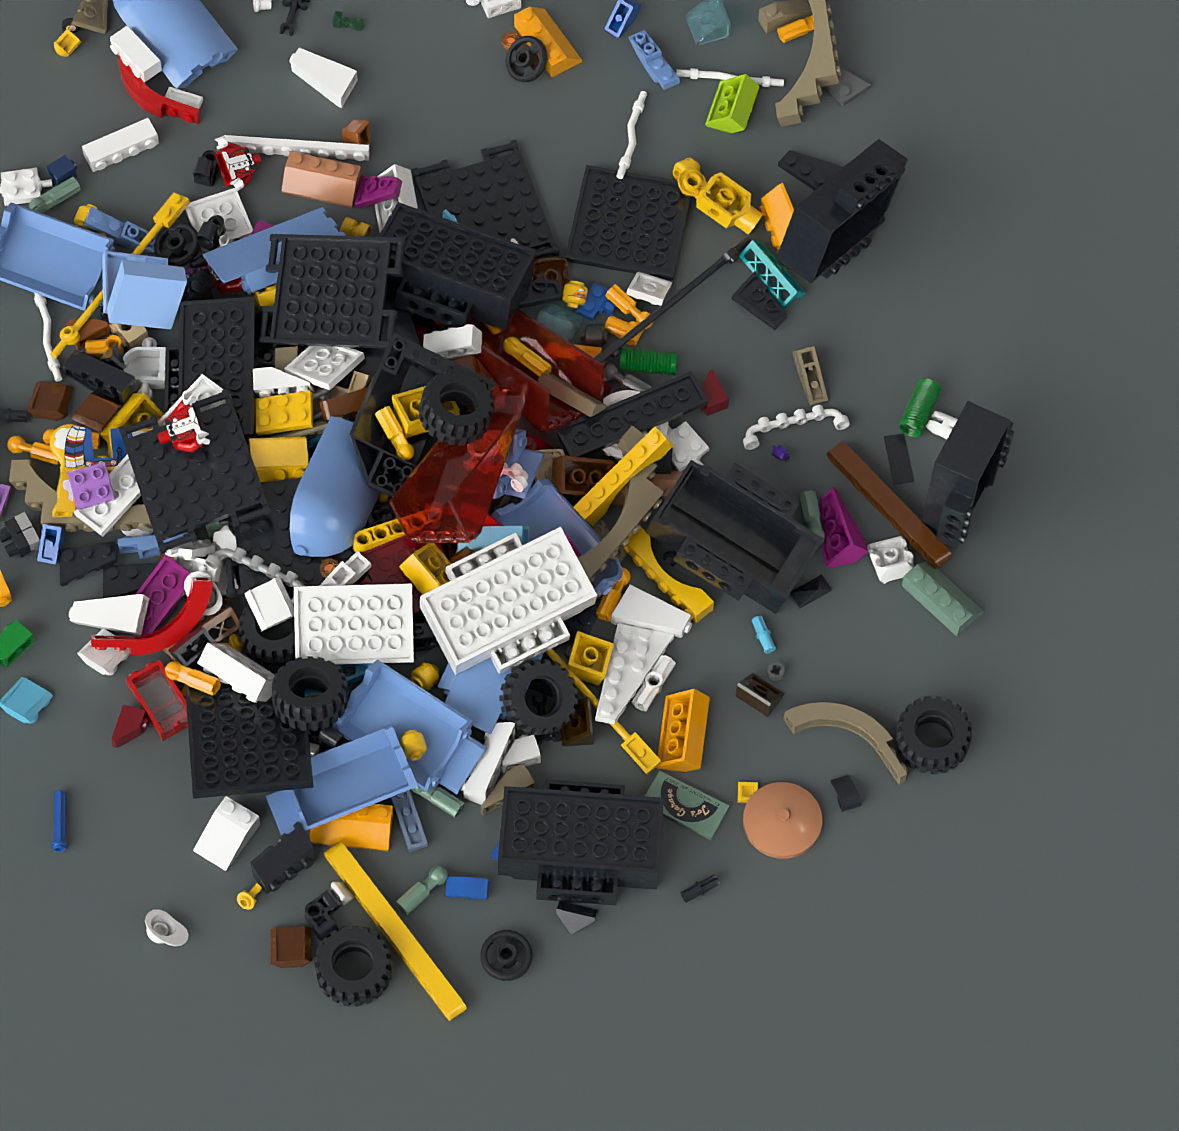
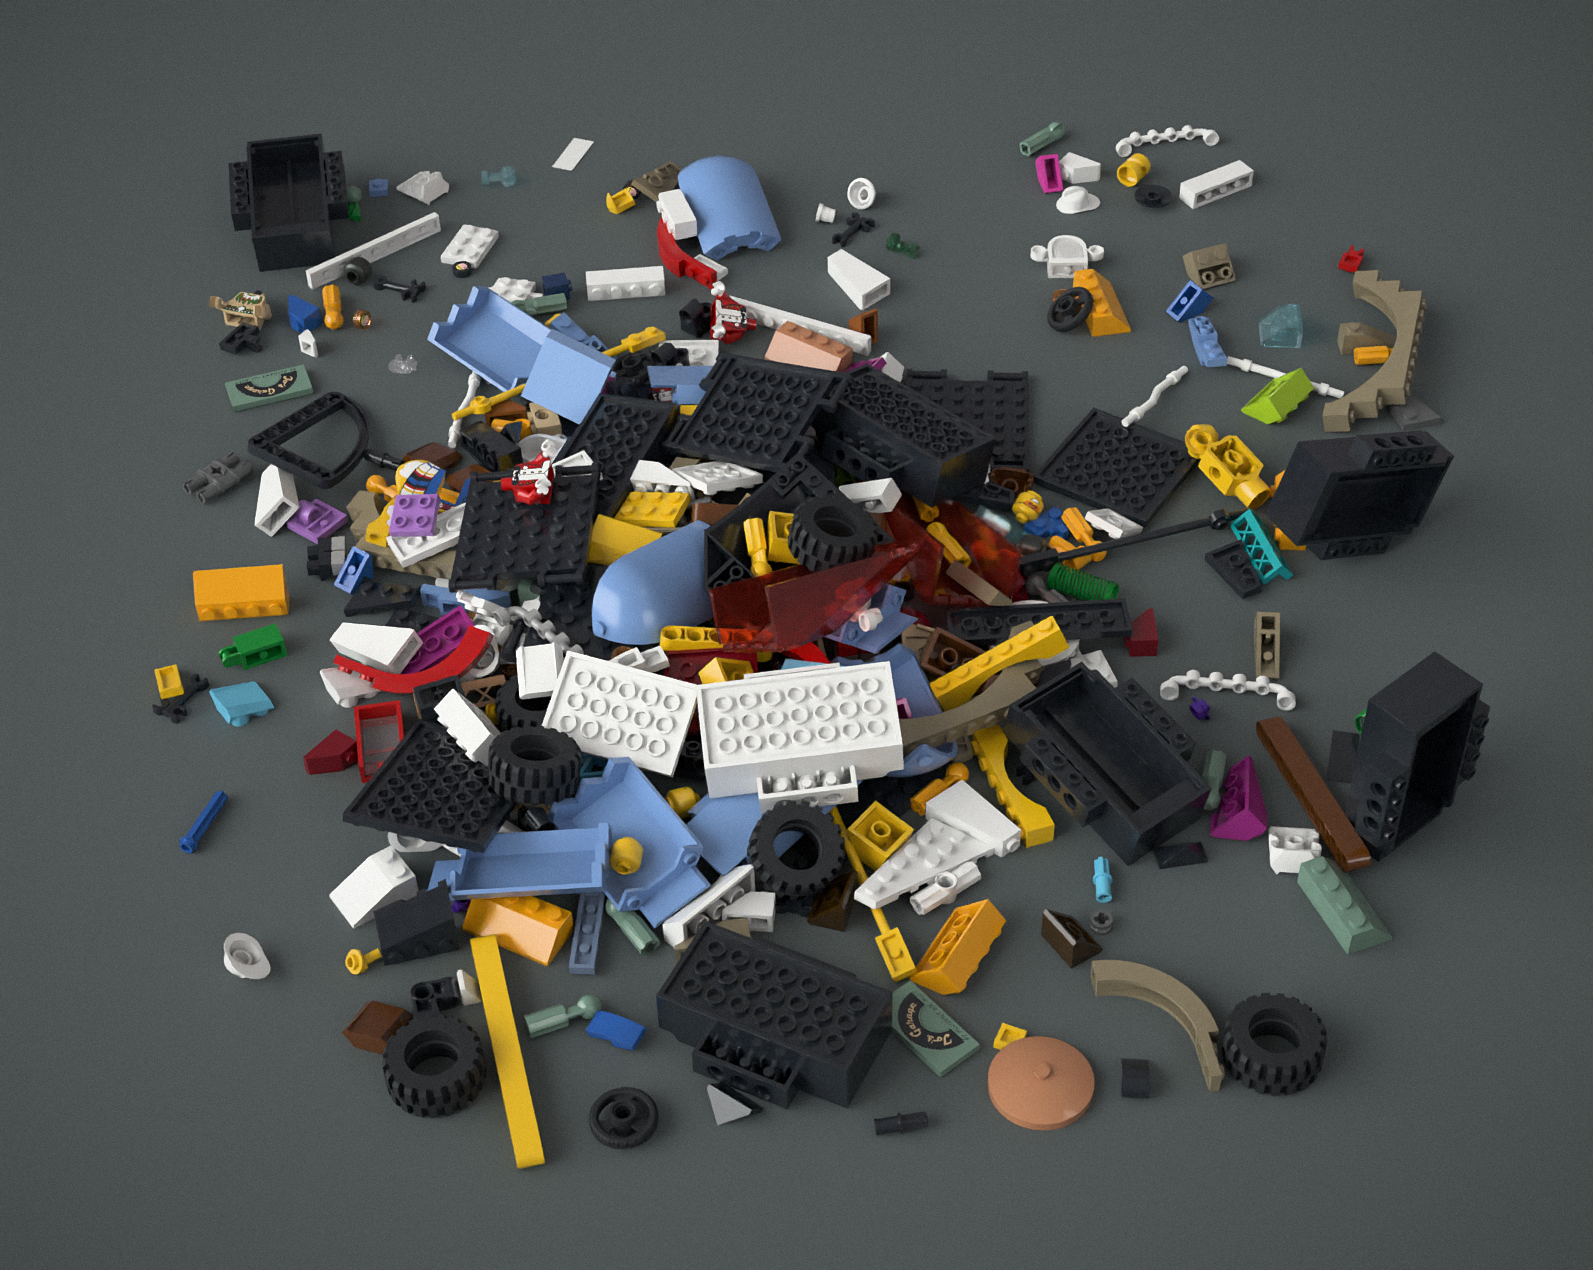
camera: 25 degrees right, 20 degrees down
light orange piece [165,661,221,695] -> none

